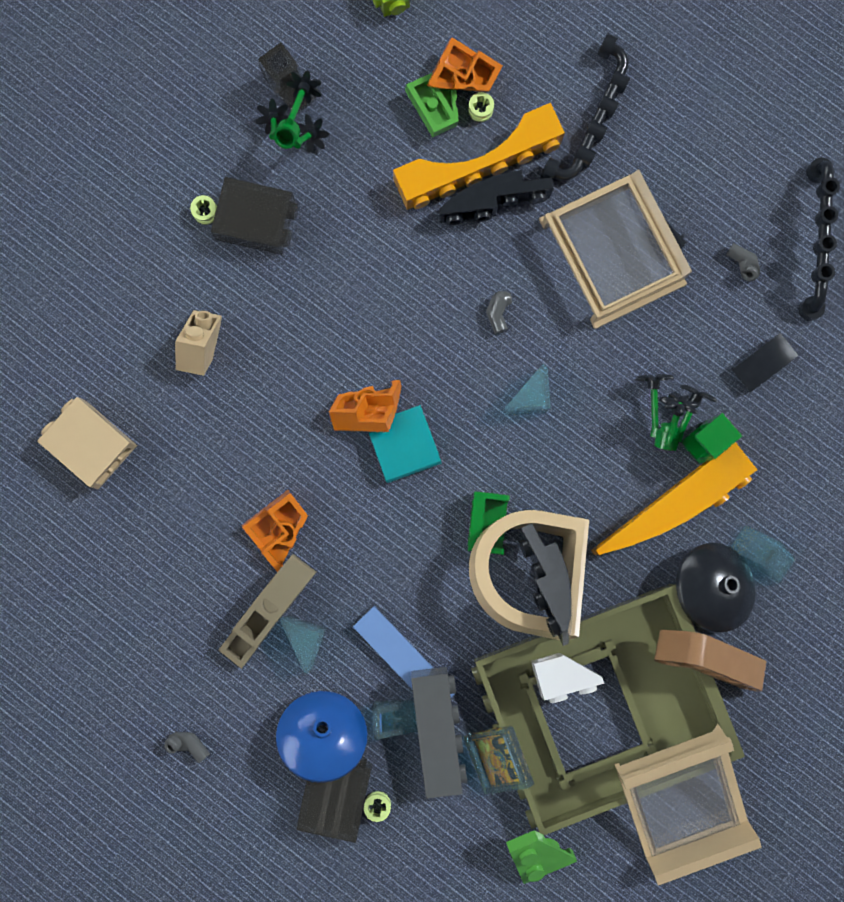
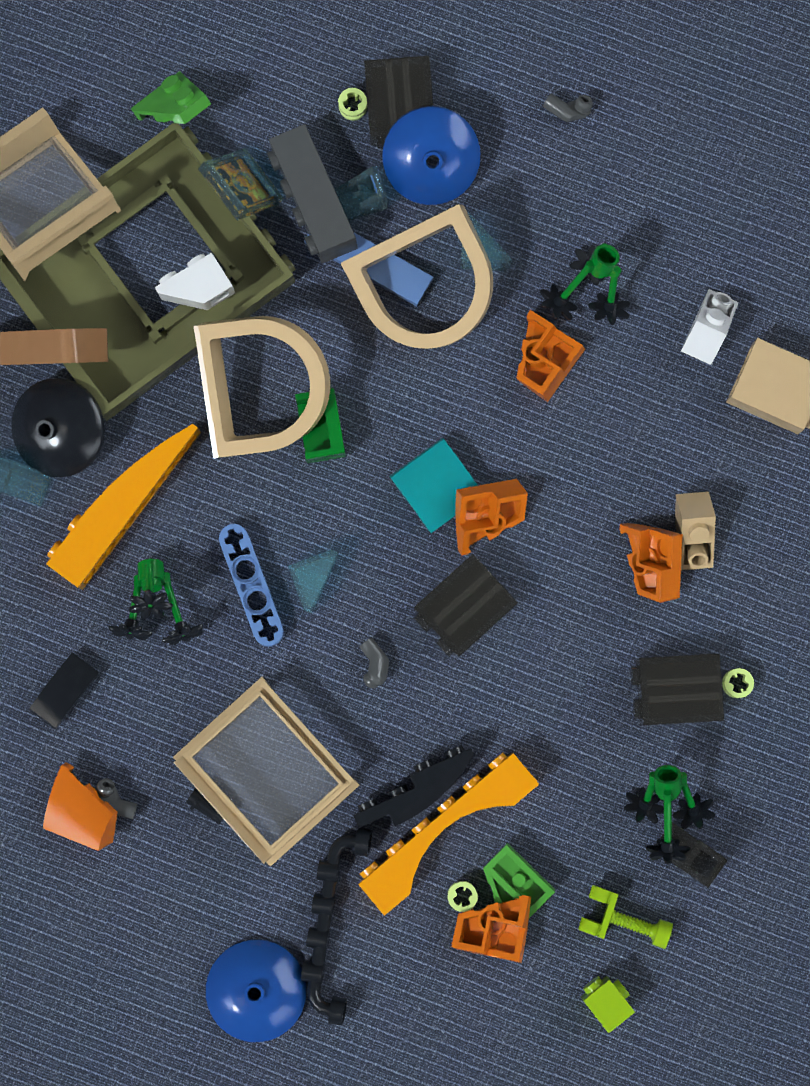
camera: 165 degrees right, 0 degrees up
dark tan slope [218,554,316,669] -> none
black slope [519,524,572,646] -> none
green panel [681,413,742,464] -> none
black bar [798,157,840,321] -> none
none -> orange slope [43,763,118,851]
none -> blue dish [206,939,307,1042]
none -> medium blue beam [219,524,284,647]
none -> tan window [341,204,493,349]
none -> clear smoke brick [413,554,518,658]
none -> plant [540,243,631,325]
none -> lime bar [578,885,673,949]
none -> orange slope [619,523,683,603]
none -> white slope [681,289,739,365]

